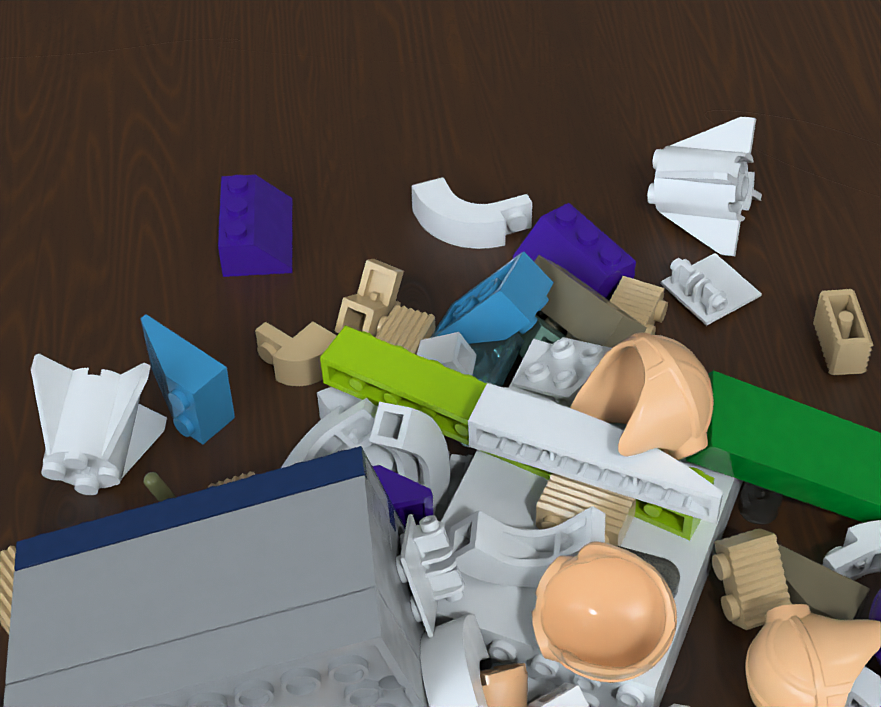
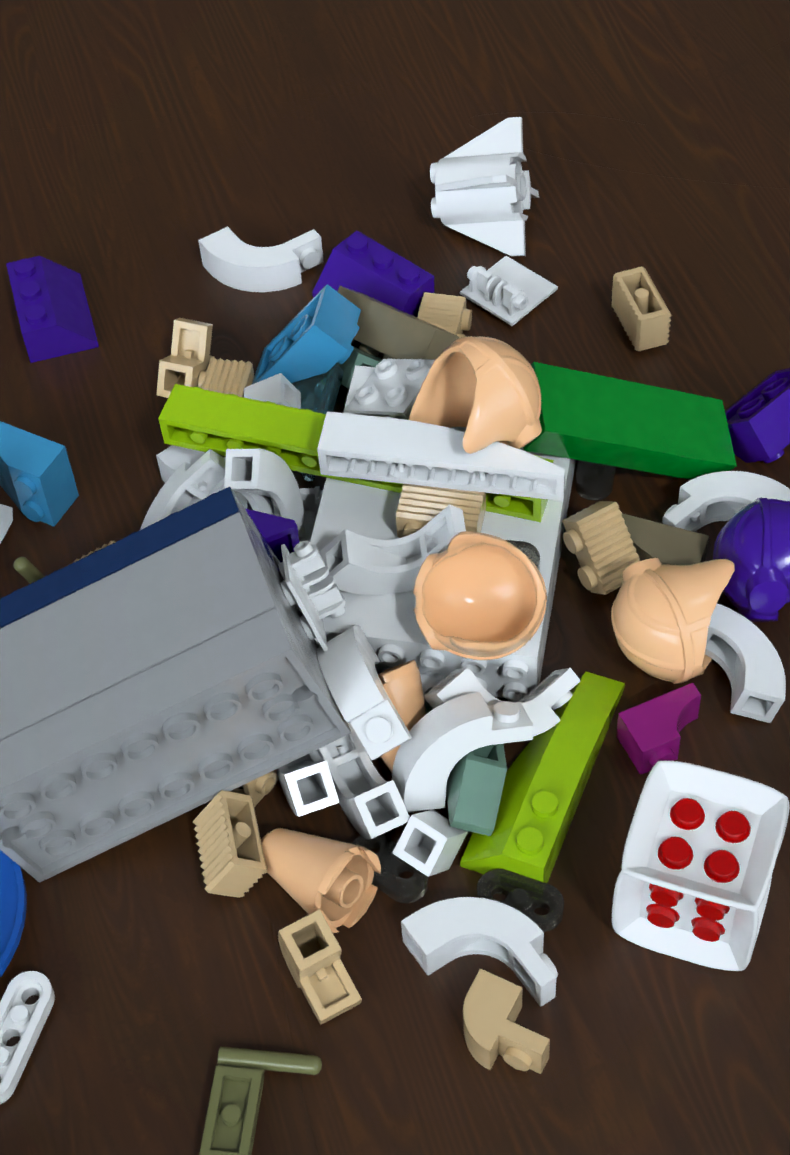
camera: 10 degrees left, 5 degrees up
tan brick [255,321,337,386] -> none

